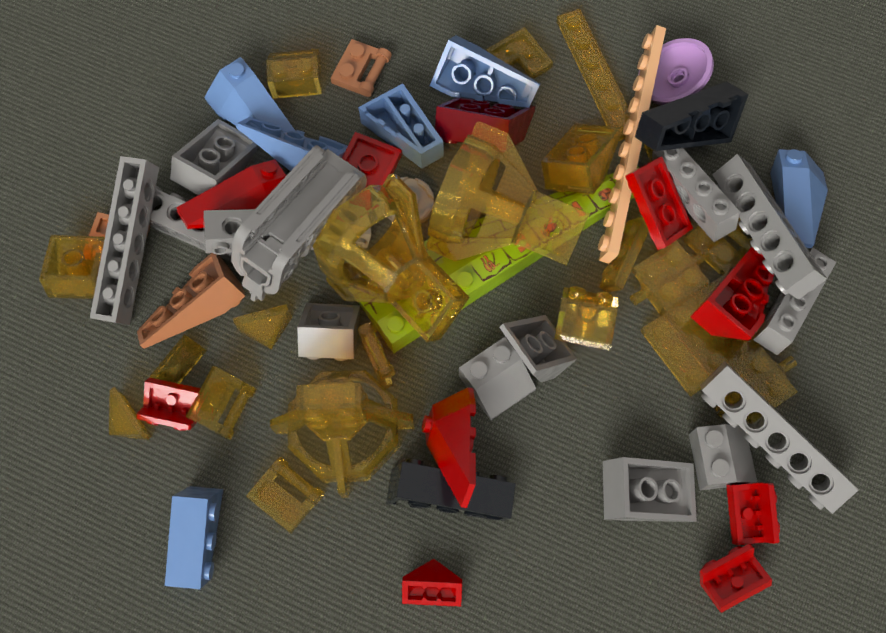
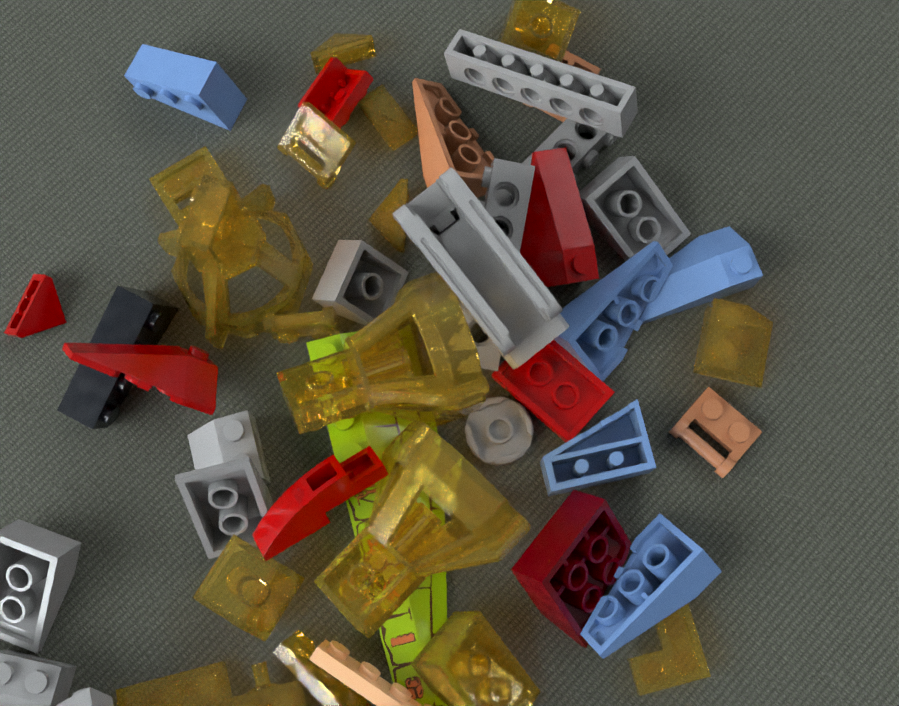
camera: 110 degrees right, 5 degrees up
none -> red slope [252,446,389,561]

